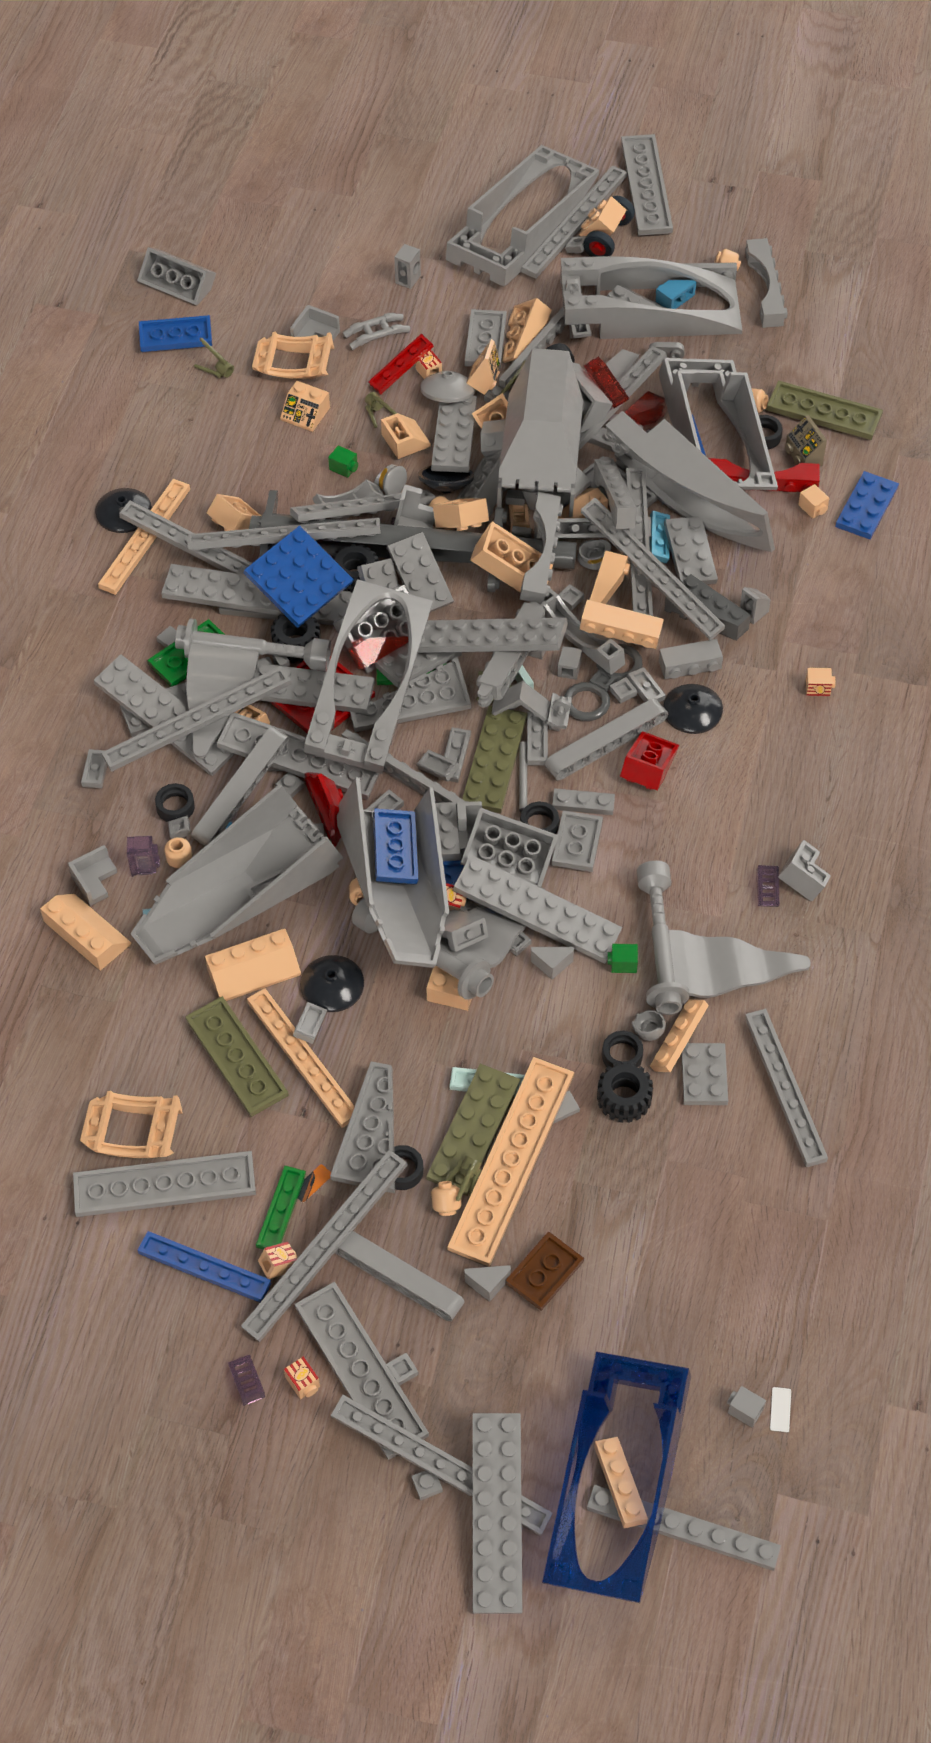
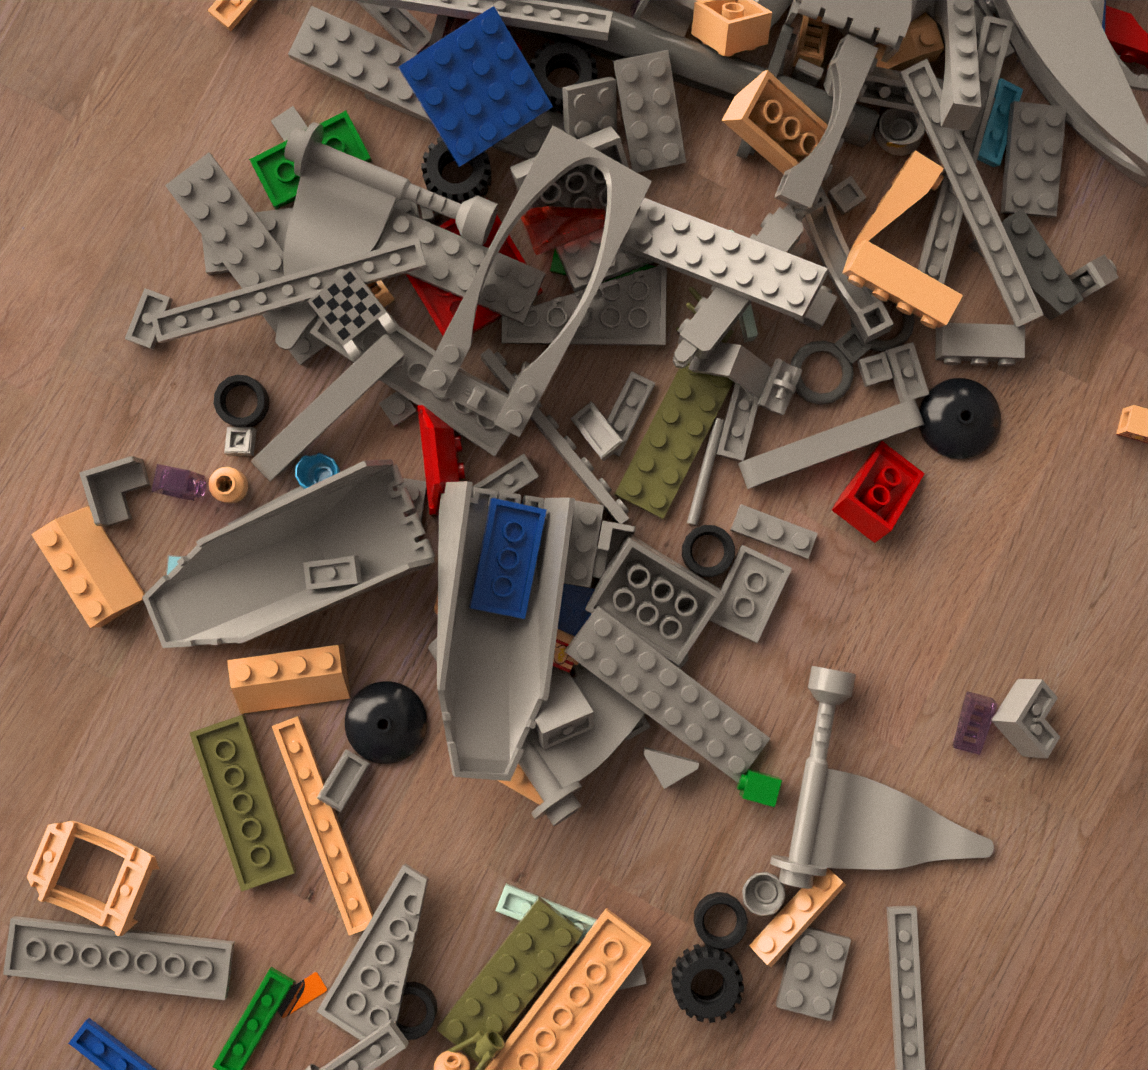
camera: 10 degrees right, 30 degrees up
none -> light grey flag [307,266,399,361]

